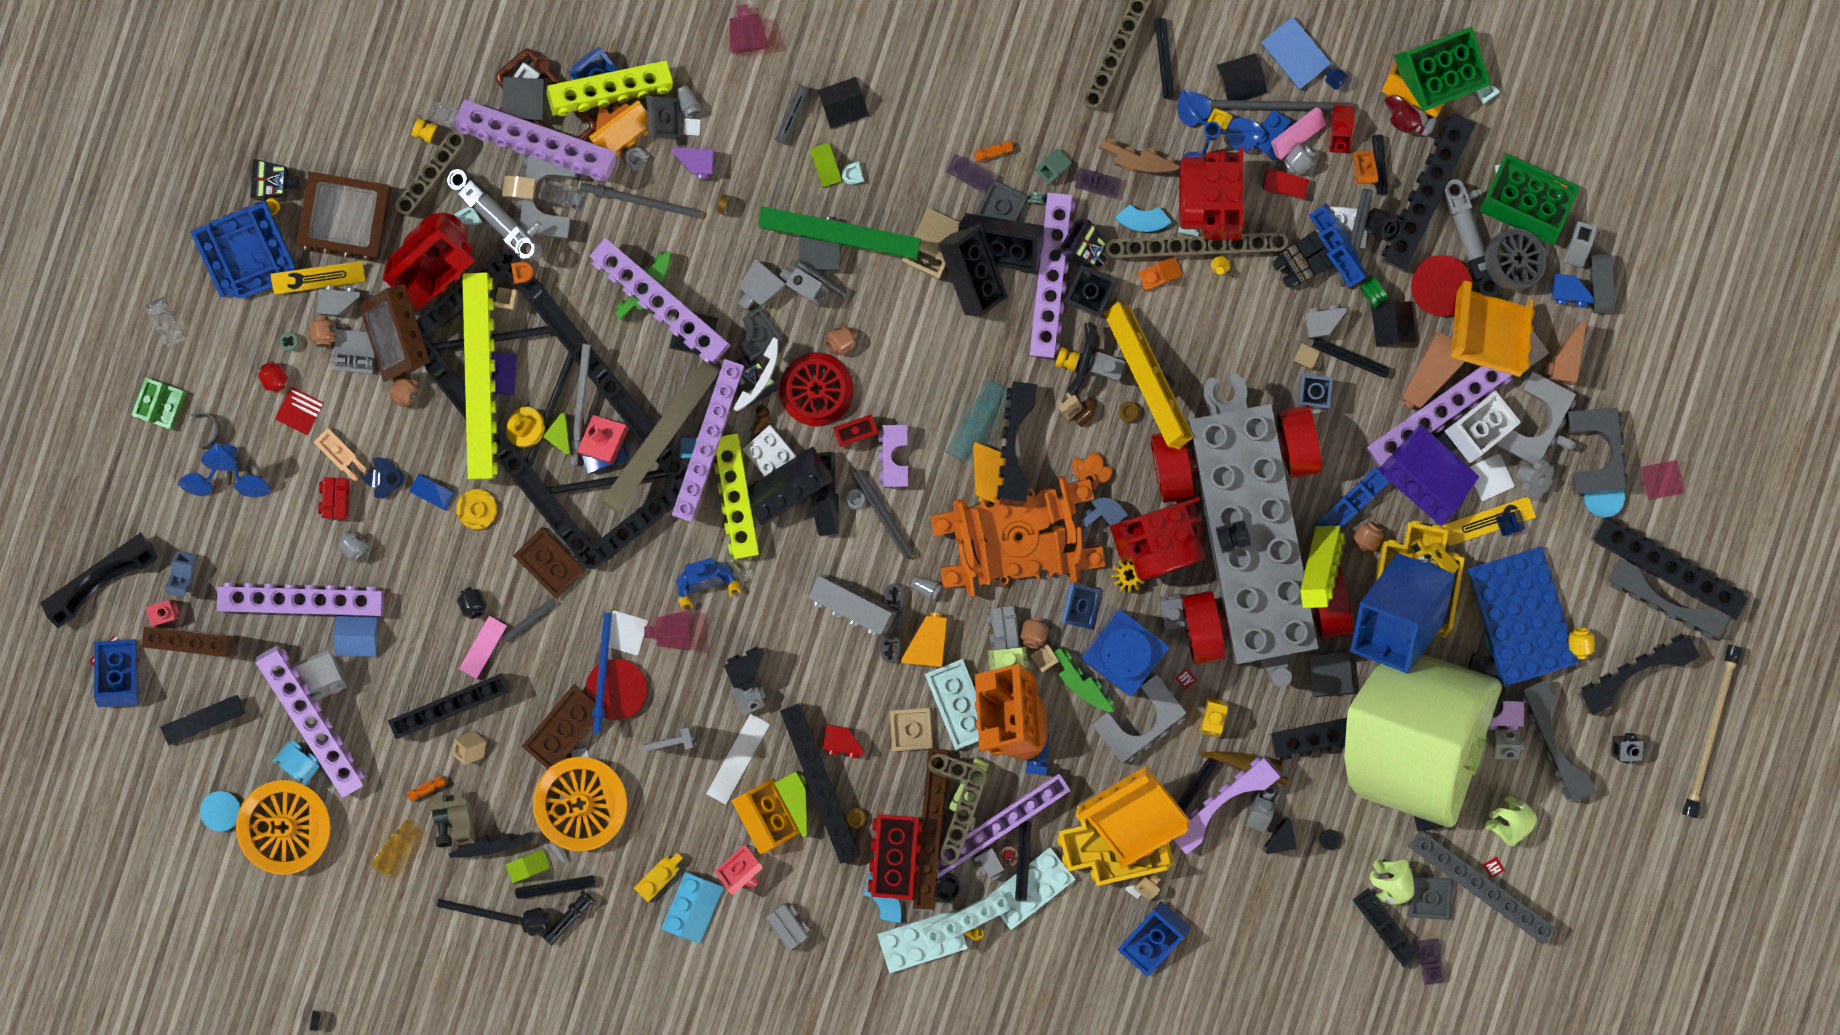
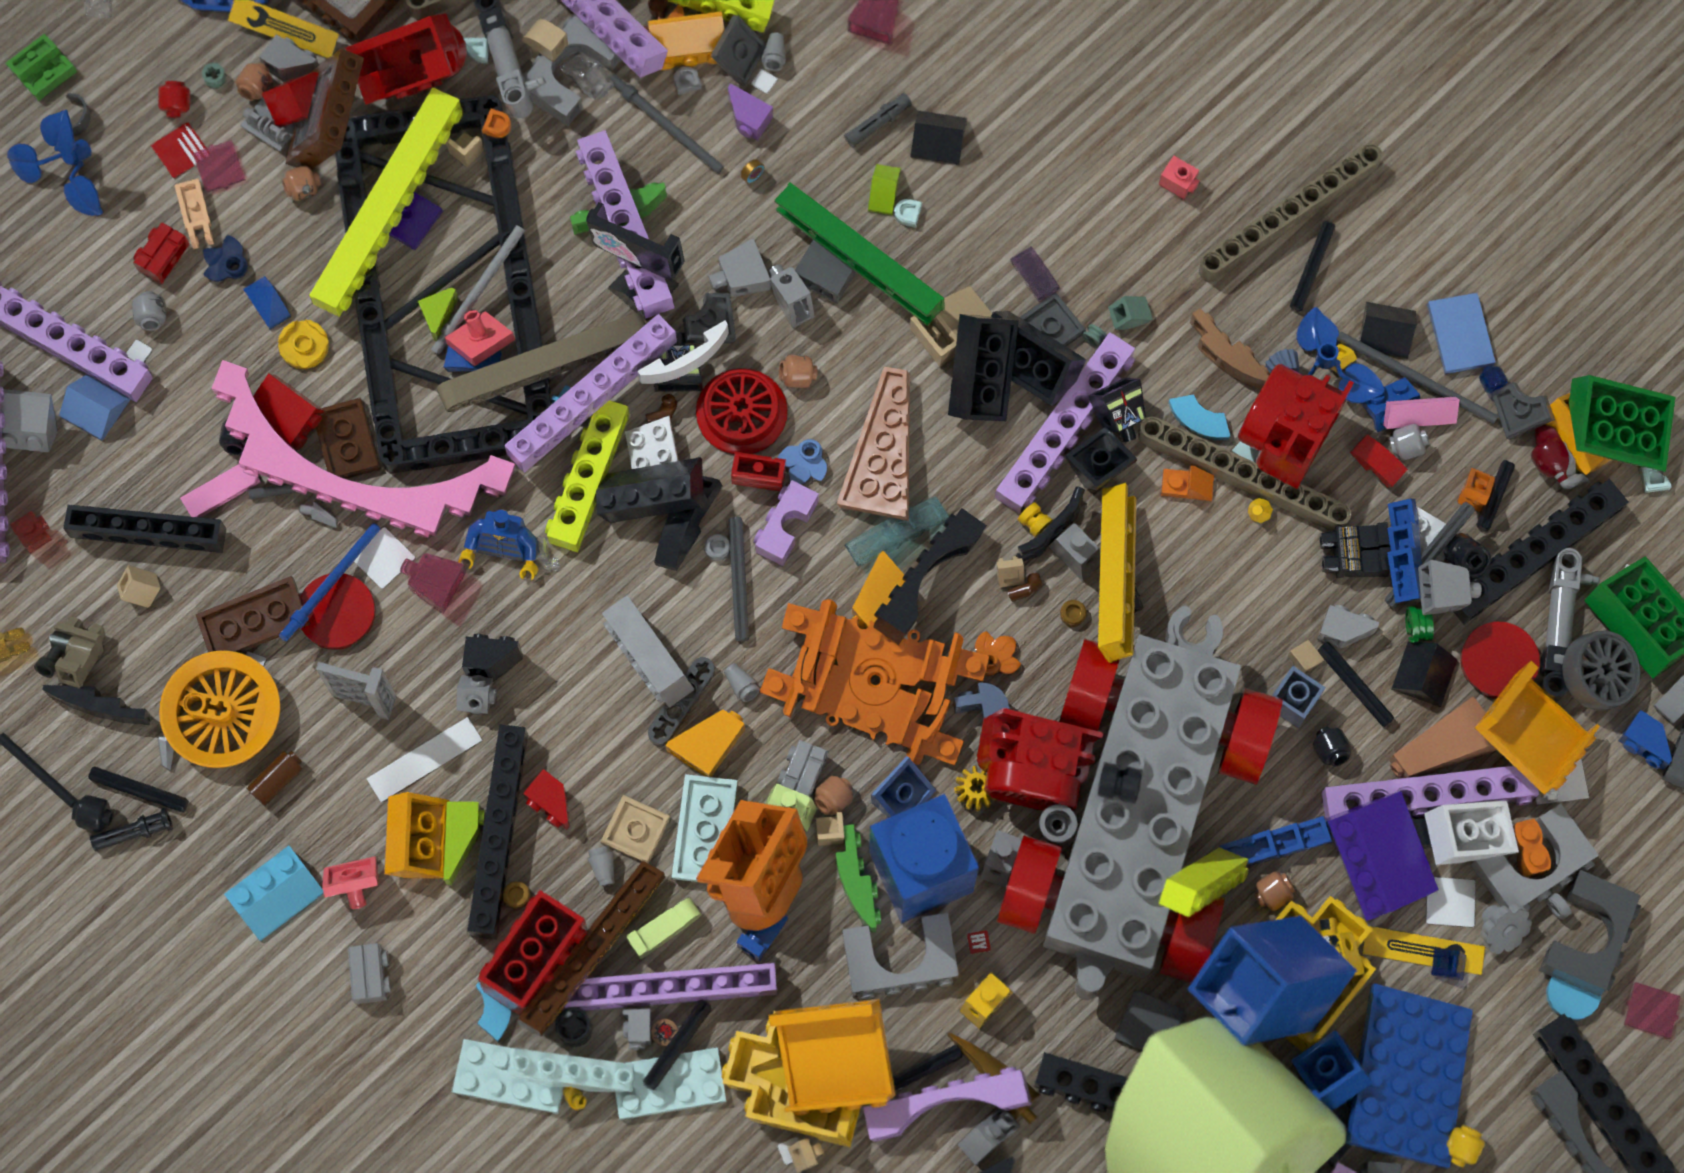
camera: 25 degrees right, 15 degrees down
orange axle [407,775,446,801] -> none
lime slope [505,849,551,883] -> none
yellow tile [506,407,545,448] -> none
yellow hinge [634,852,684,902] -> none
dark grey bar [794,259,846,298] -> none
dark tan beam [928,754,986,865] -> none
orange axle [974,140,1013,162] -> none
clear purple slope [1075,168,1121,199] -> none
red slope [1329,104,1354,153] -> none
nougat slope [1544,321,1586,385] -> none
none -> clear red brick [9,511,52,554]
none -> white sticker [126,340,152,362]
none -> clear pink piece [193,140,245,193]
none -> bright pink arch [212,360,515,538]
none -> reddish brown brick [246,751,302,807]
none -> red brick [253,373,324,451]
none -> red slope [261,71,319,128]
none -> light grey bar [299,501,337,528]
none -> black panel [586,202,685,282]
none -> light grey cone [587,846,615,886]
none -> medium blue plate [778,439,827,485]
none -> nougat wing [837,366,910,521]
none -> light grey plant [1040,805,1077,842]
none -> coral brick [1159,155,1200,199]
none -> sand blue piece [1265,349,1300,373]
none -> blue brick [1291,1030,1373,1111]
none -> black head [1313,727,1352,767]
none -> light grey torso [1418,560,1482,615]
none -> dark grey tile [1491,382,1555,440]
none -> orange brick [1513,818,1551,879]

